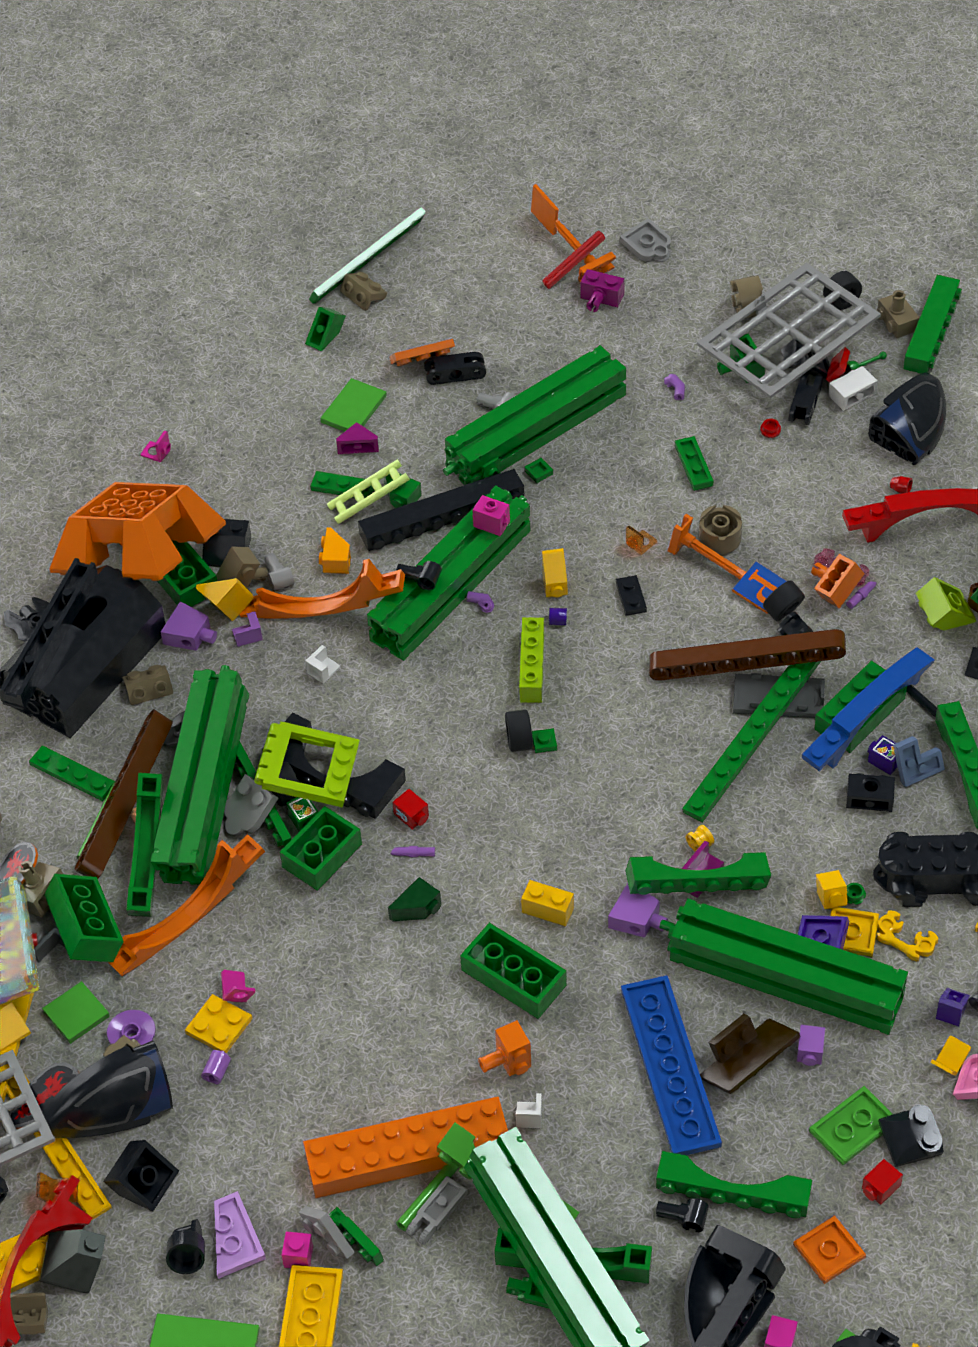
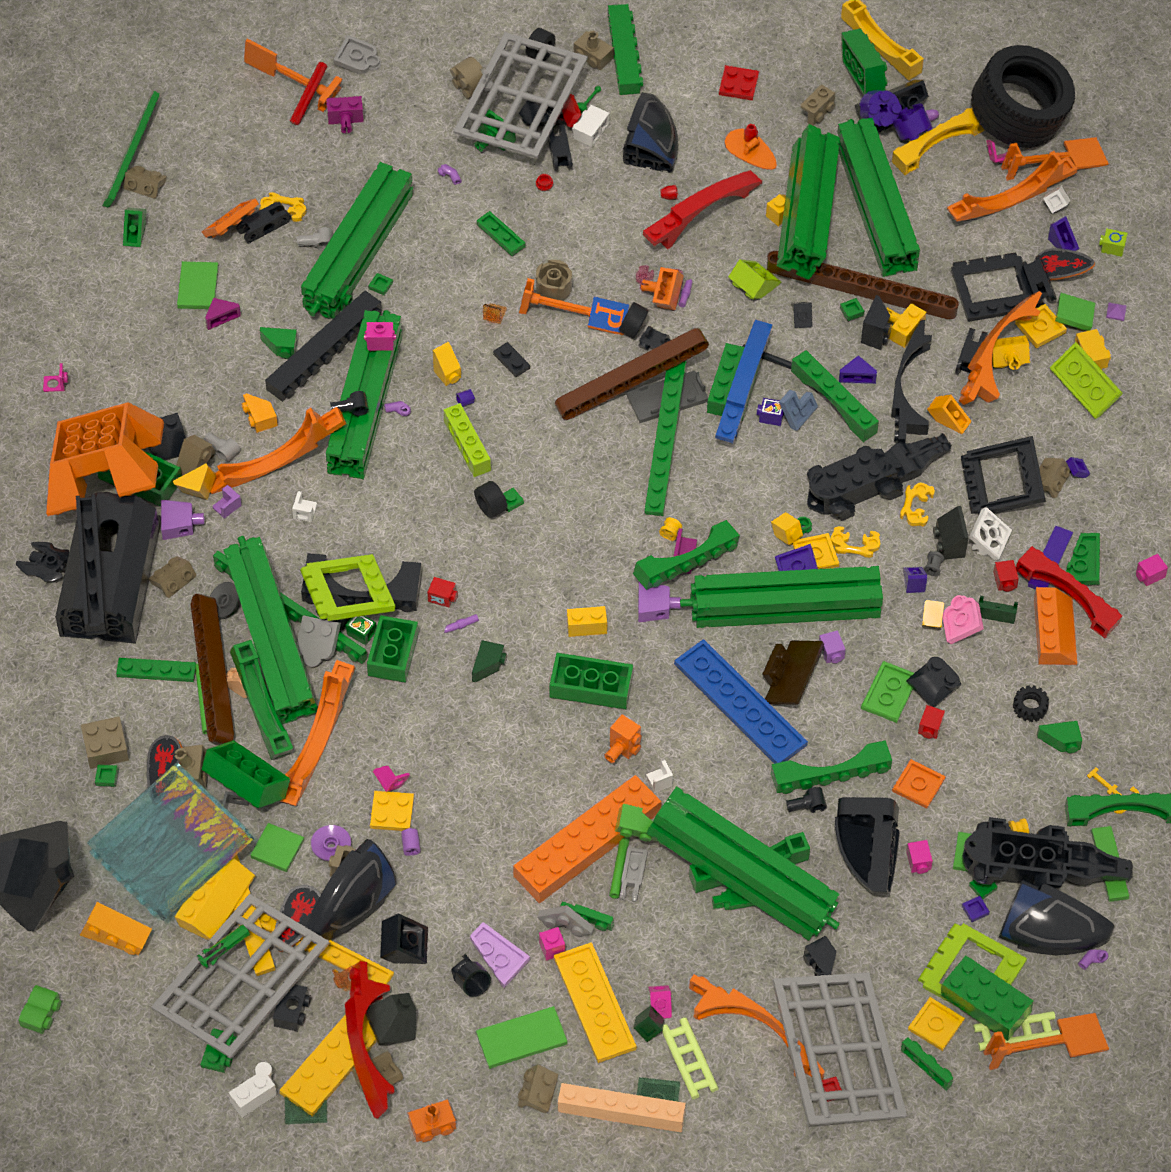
camera: 30 degrees left, 5 degrees up
green plate [310,471,375,498] -> none
yellowish green bar [327,459,410,524] -> none
black brick [846,773,895,812] -> none
none -> yellow helmet [259,192,306,222]

